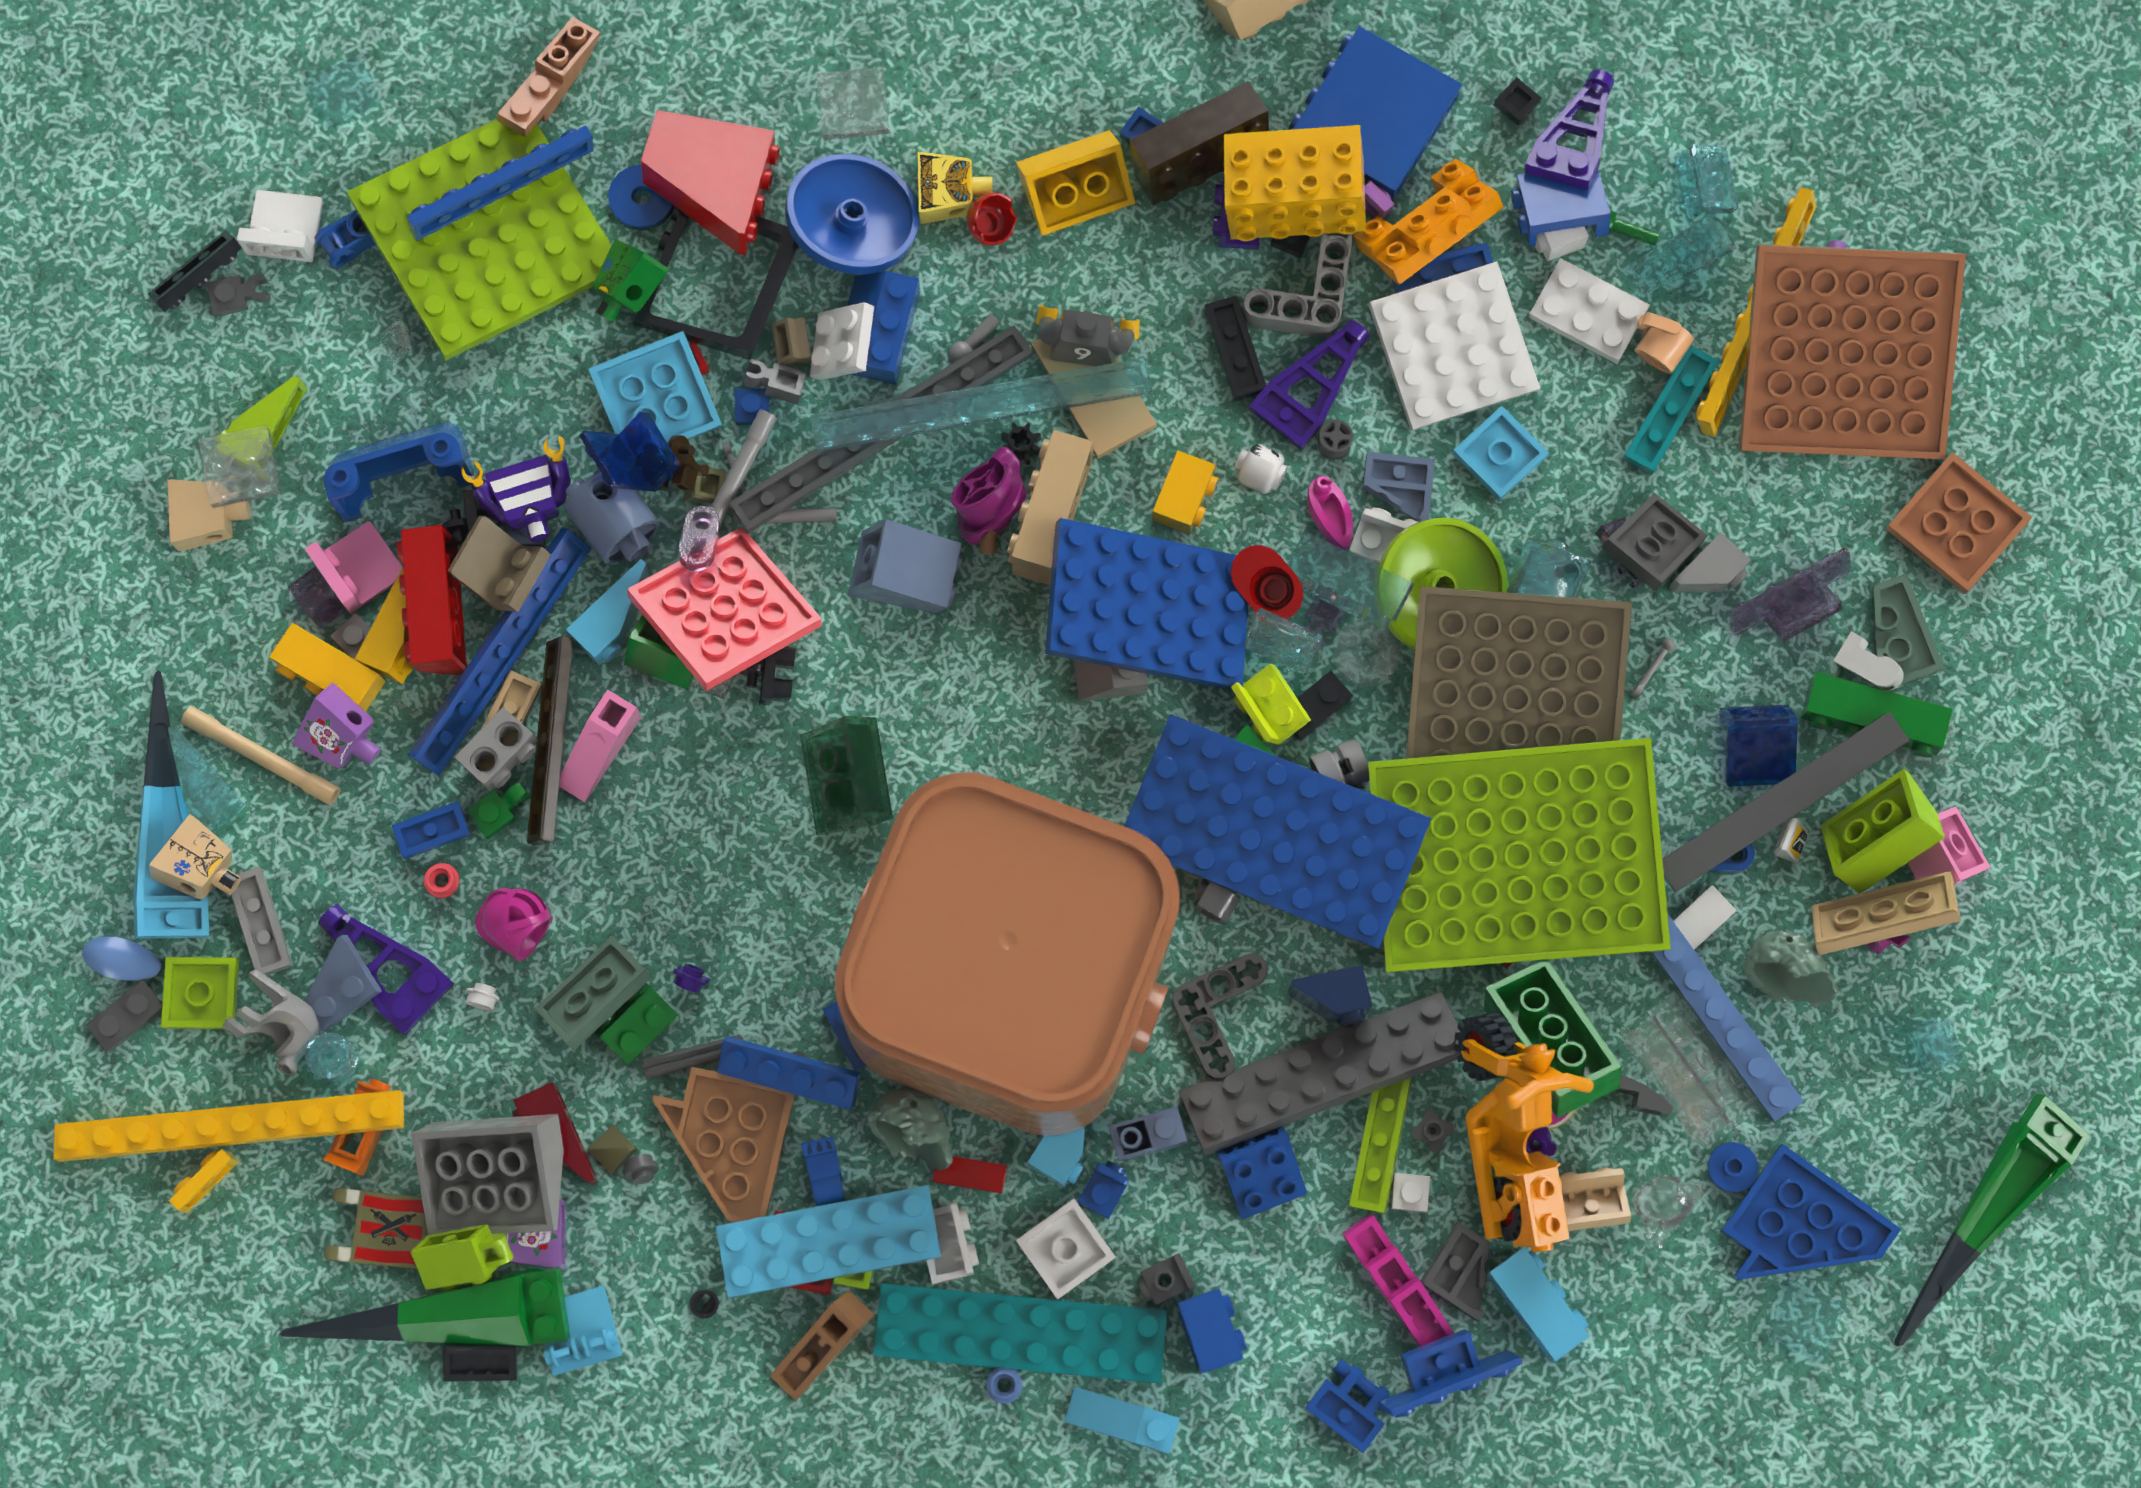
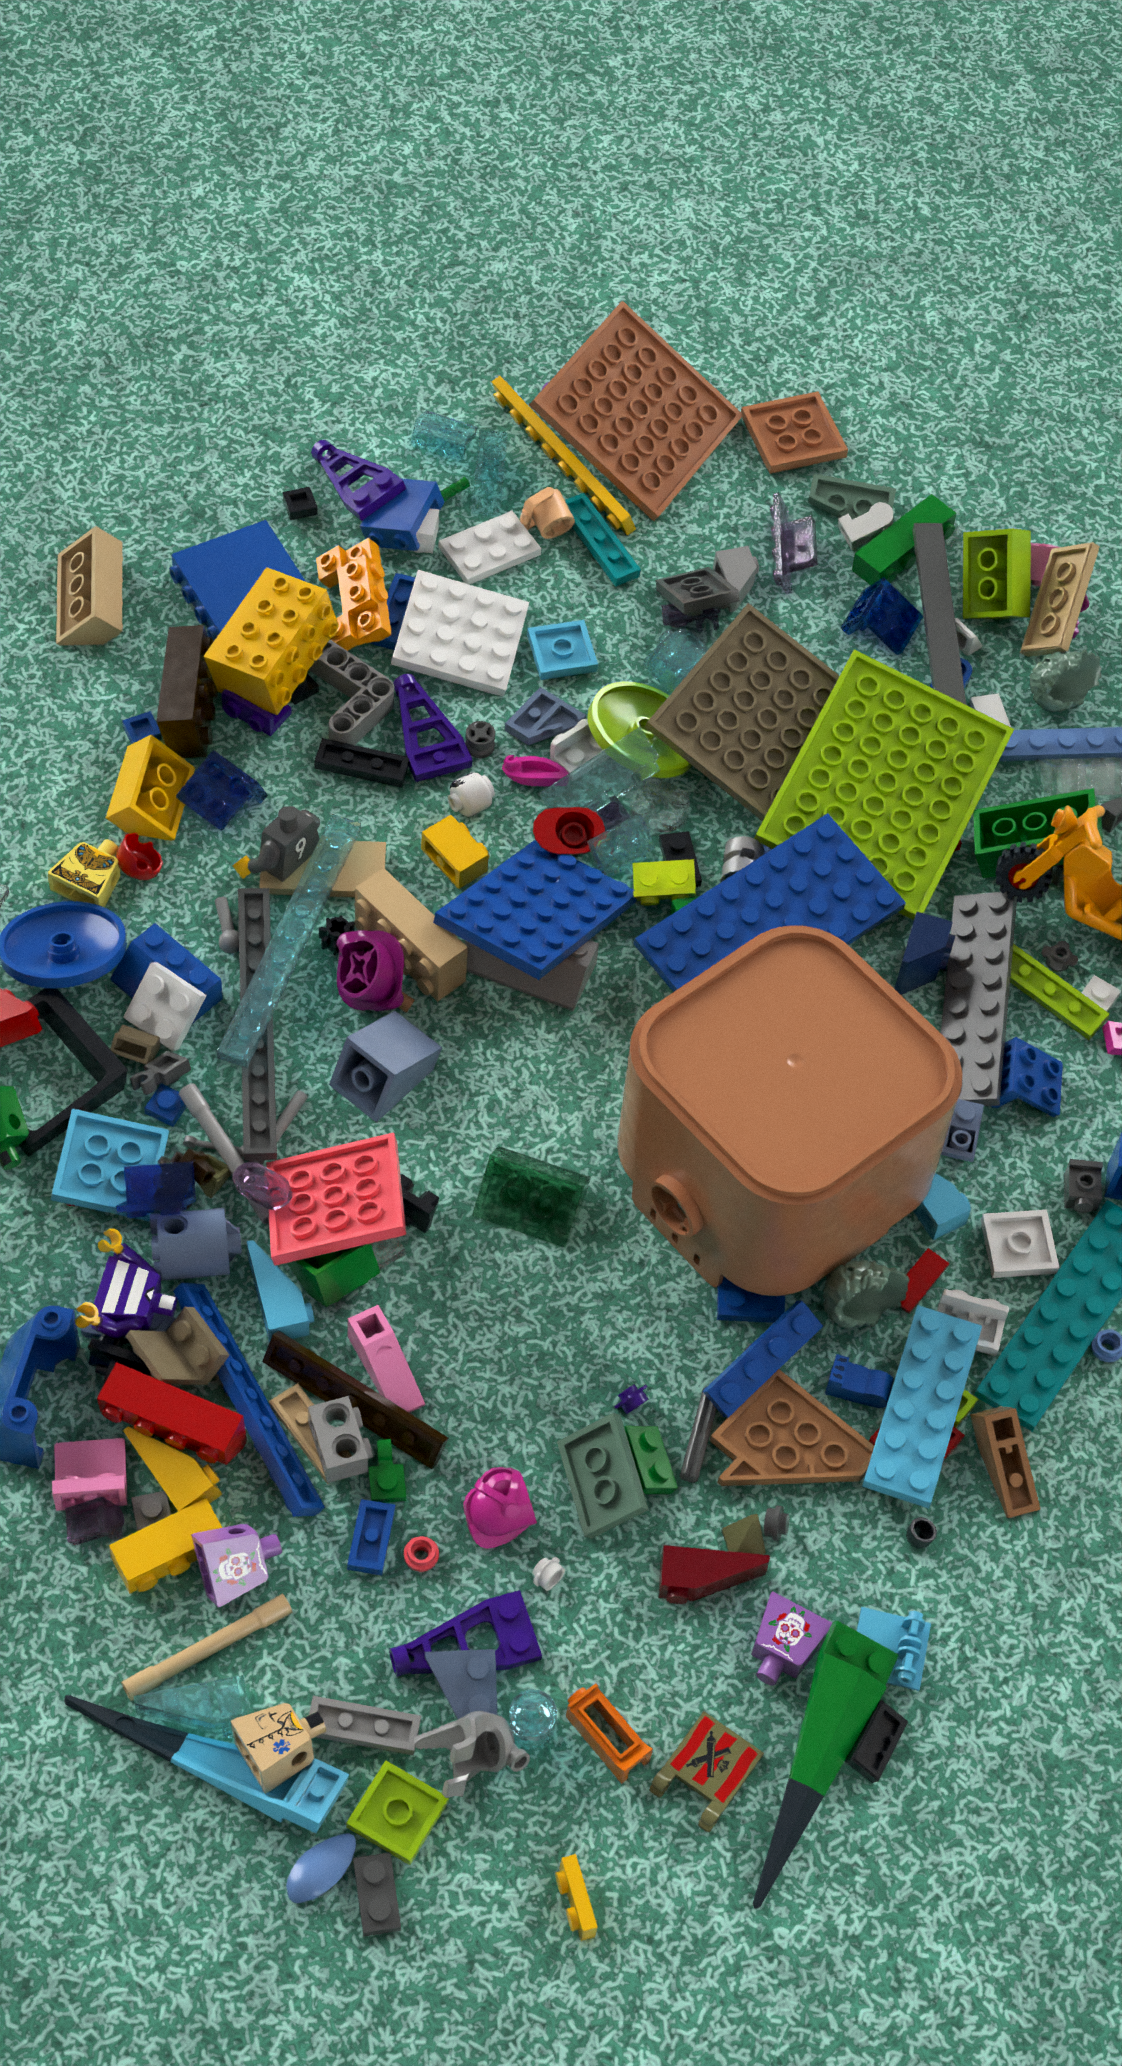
camera: 65 degrees left, 20 degrees down
yellow plate [54,1090,404,1162] -> none
light grey slope [411,1114,564,1235] -> none
lime brick [411,1224,514,1291] -> none
blue bracket [1077,1161,1130,1220] -> none
none -> clear blue bracket [176,750,268,831]

